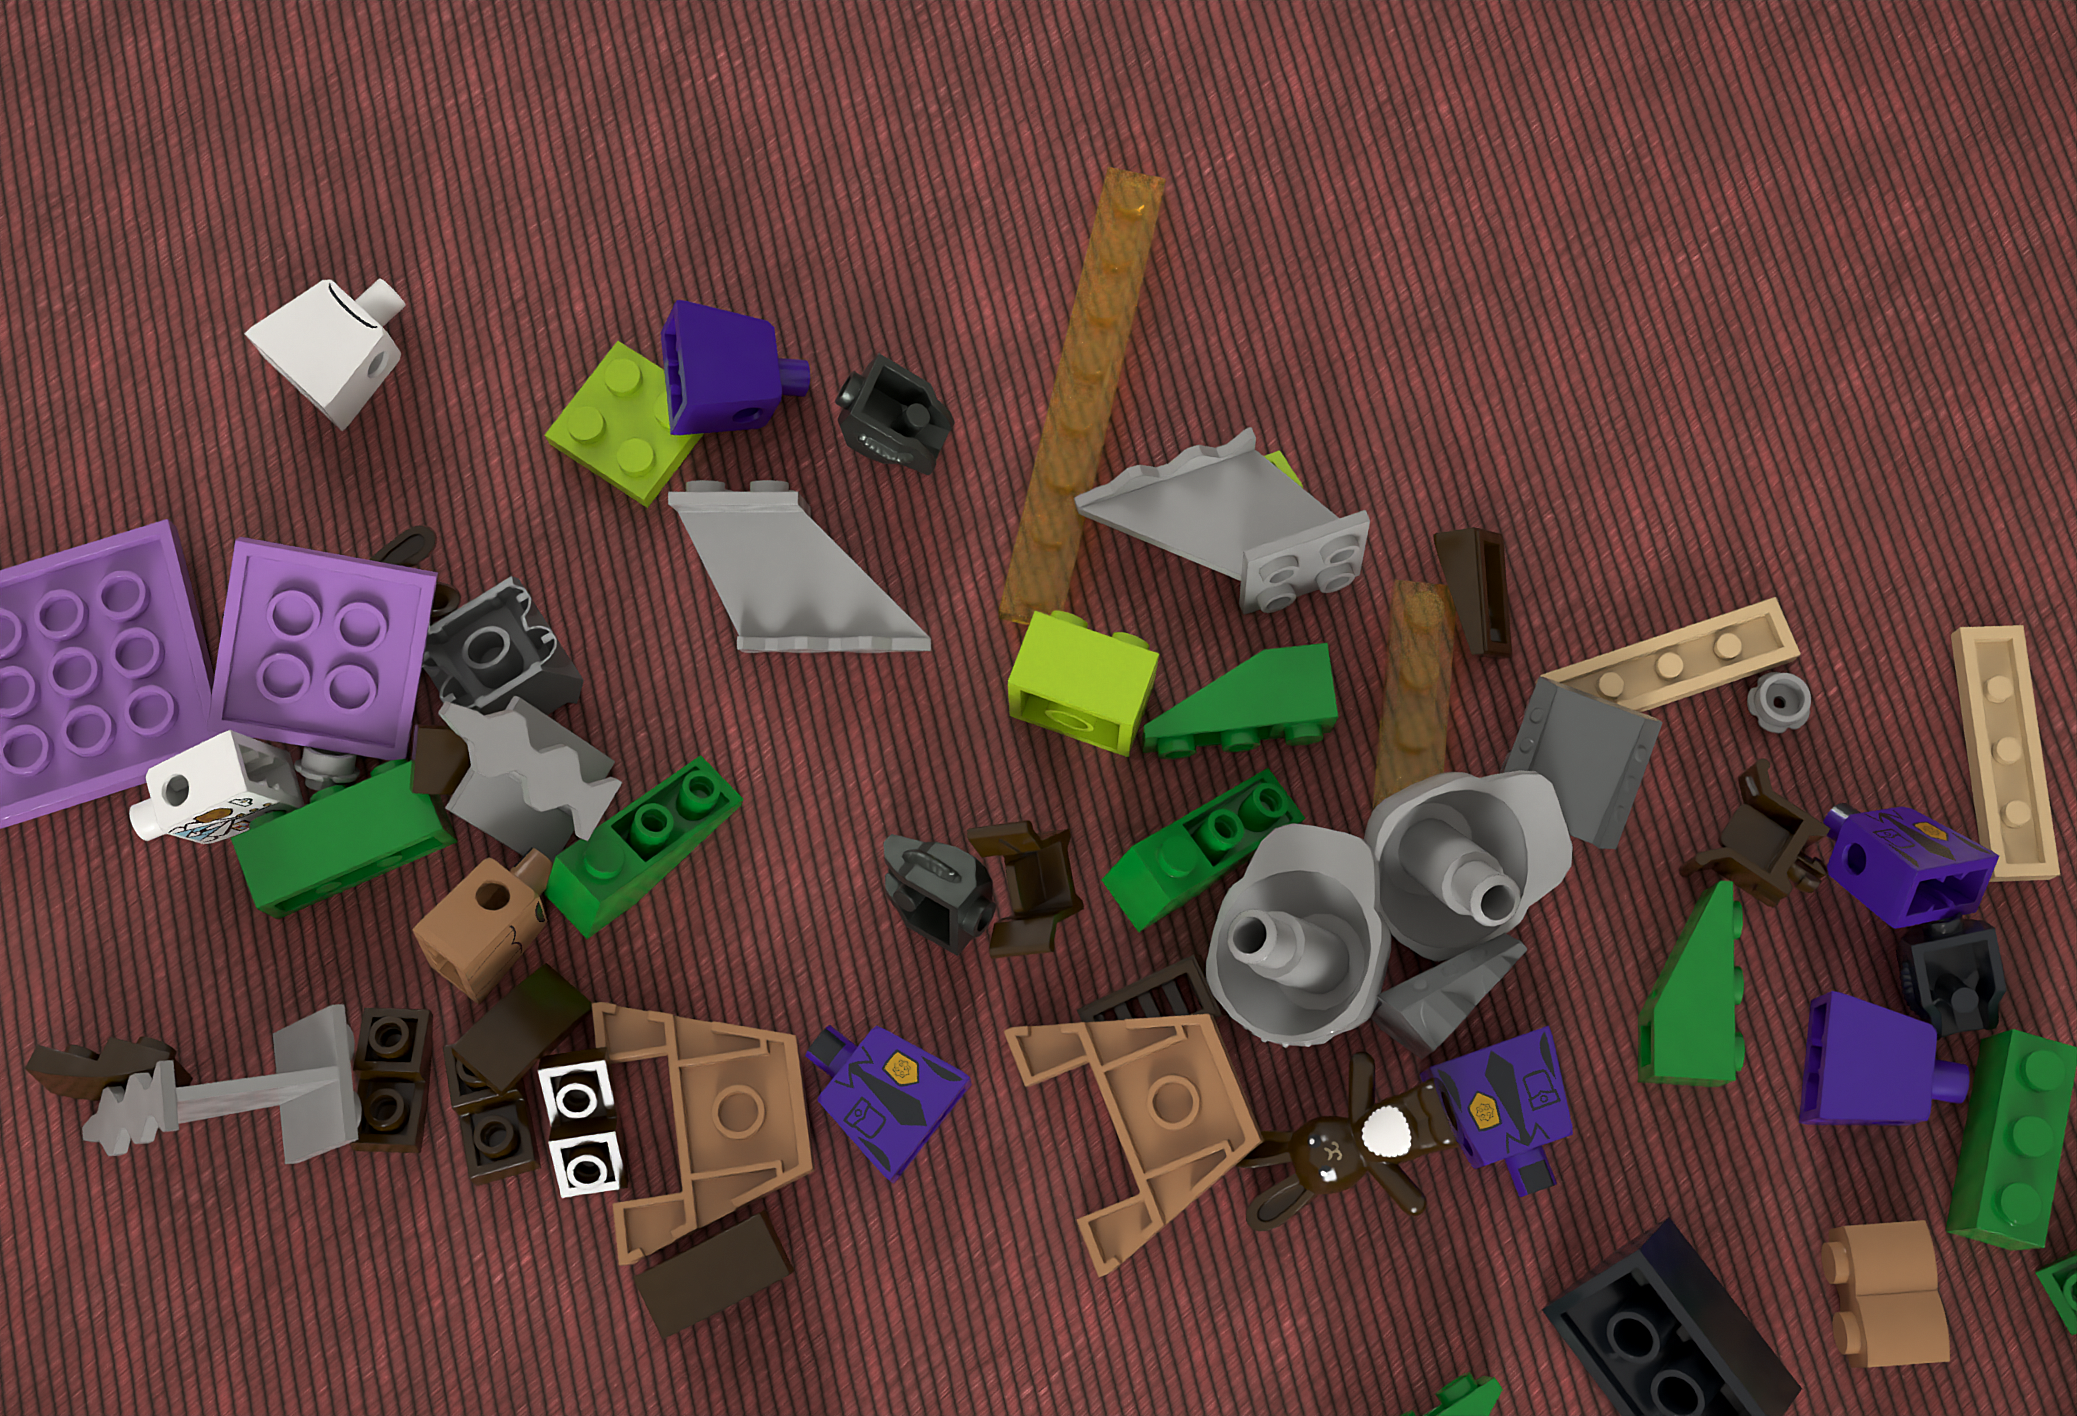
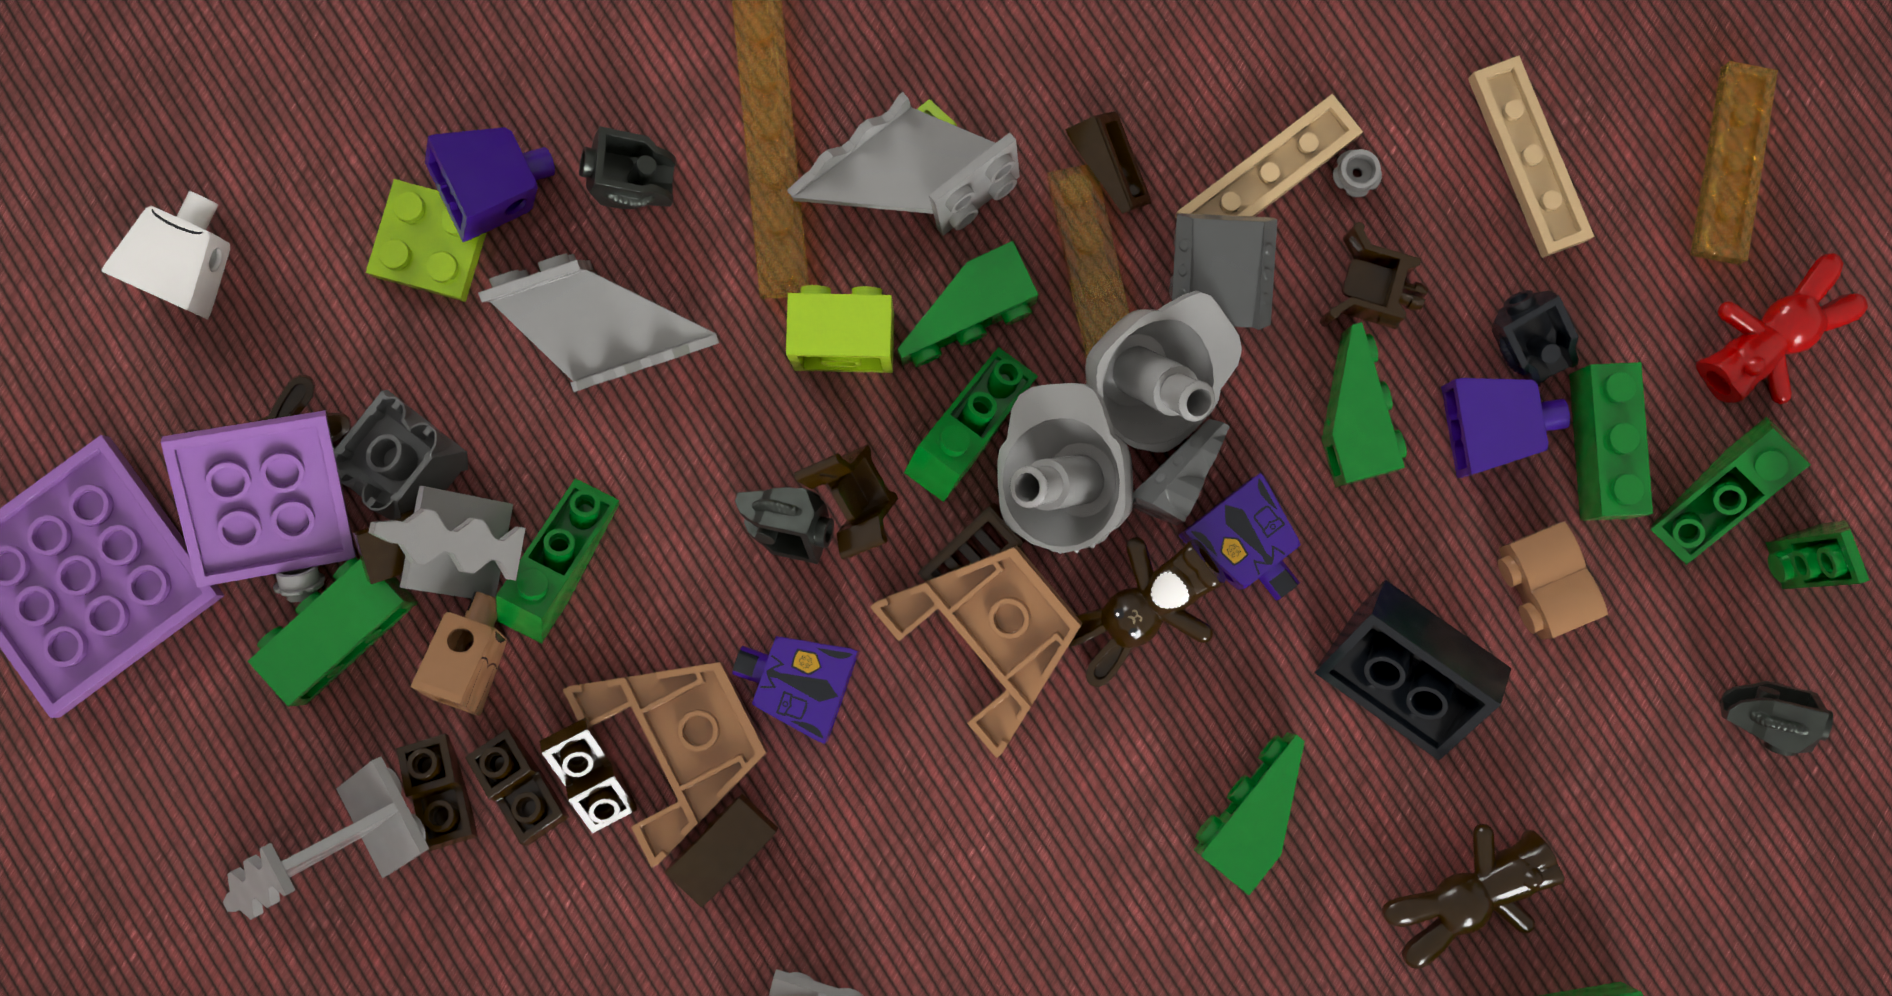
camera: 20 degrees left, 10 degrees up
dark brown slope [25,1036,193,1101] -> none
white torso [130,730,305,844] -> none
dark brown slope [451,963,592,1098] -> none
dark purple torso [1823,803,1999,929] -> none

